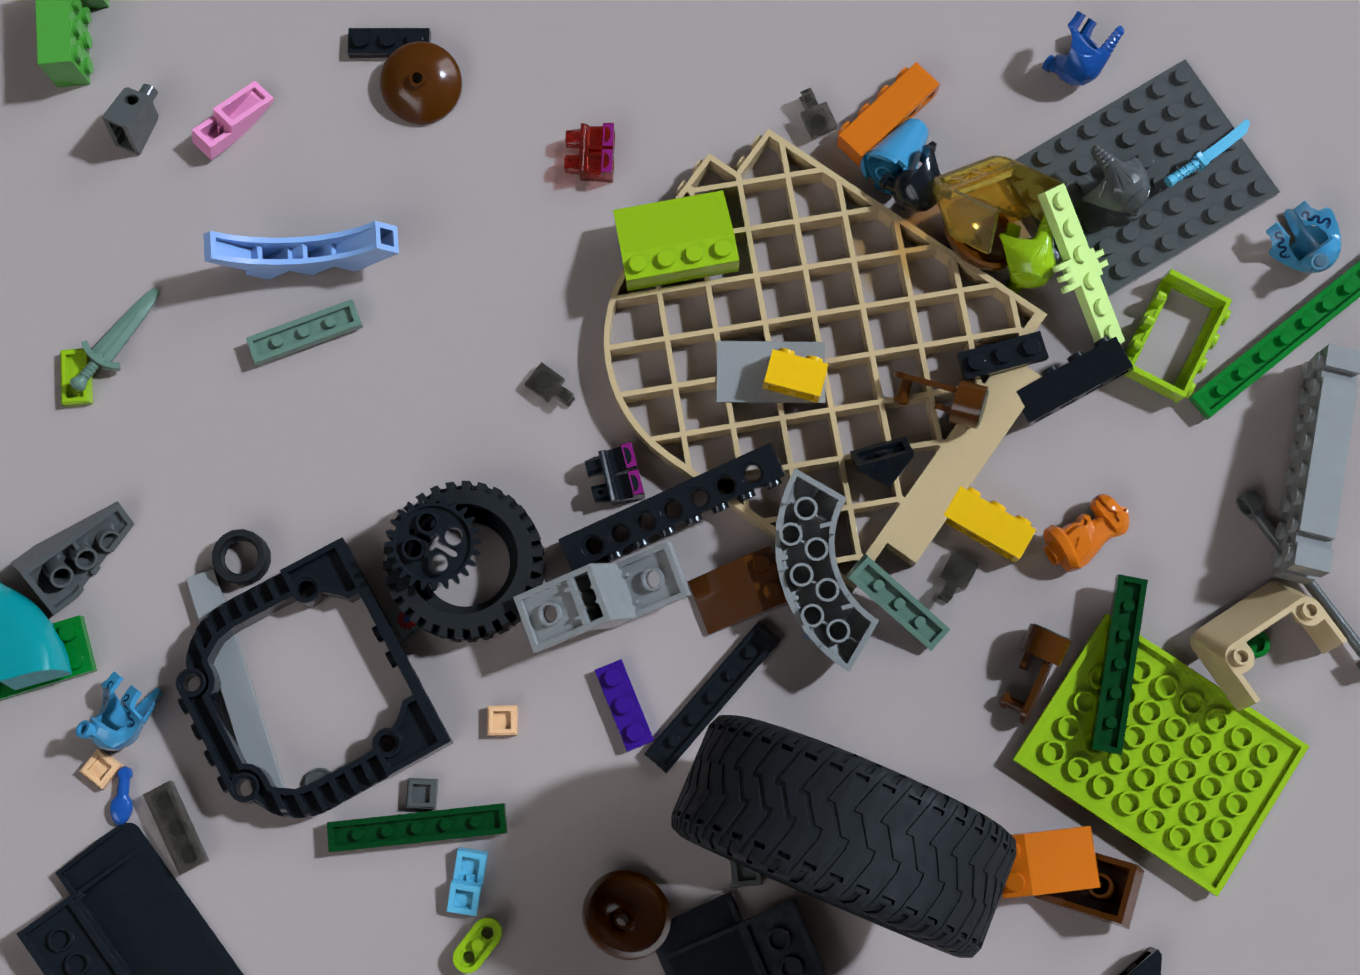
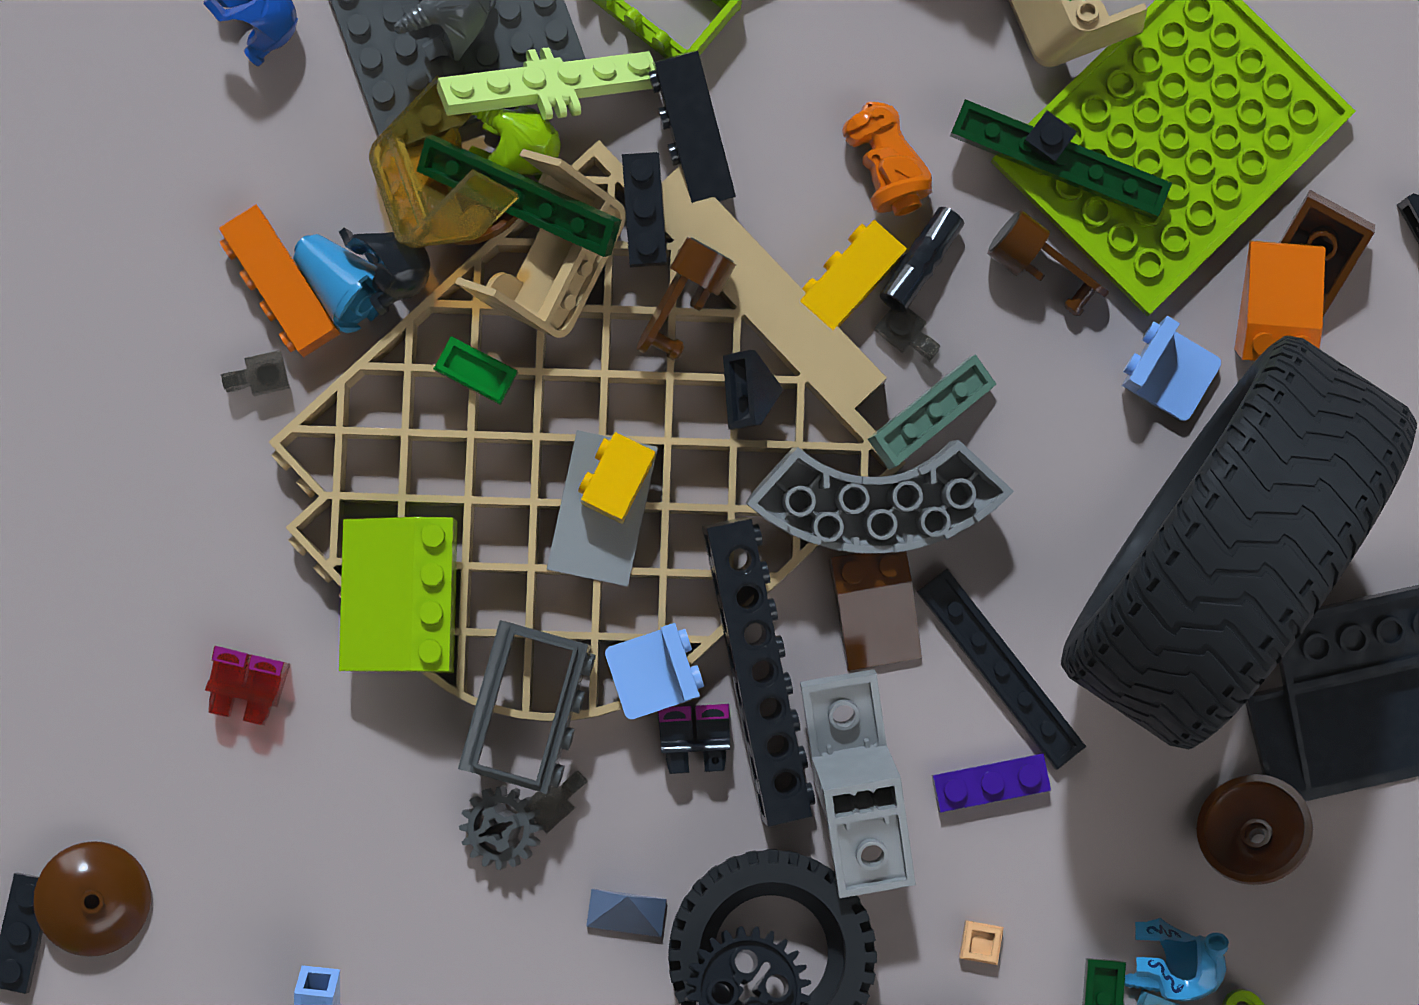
camera: 85 degrees left, 5 degrees up
none -> dark green plate [416,135,622,257]
none -> green tile [433,336,518,405]
none -> tan windscreen [455,149,626,338]
none -> dark grey window [458,620,596,794]
none -> dark grey gear [459,785,543,870]
none -> sand blue slope [586,889,666,937]
none -> light blue bracket [605,623,705,719]
none -> black axle [879,207,965,313]
none -> black plate [1023,110,1077,165]
none -> light blue bracket [1122,316,1221,421]
none -> dark azure piece [1125,918,1229,1001]

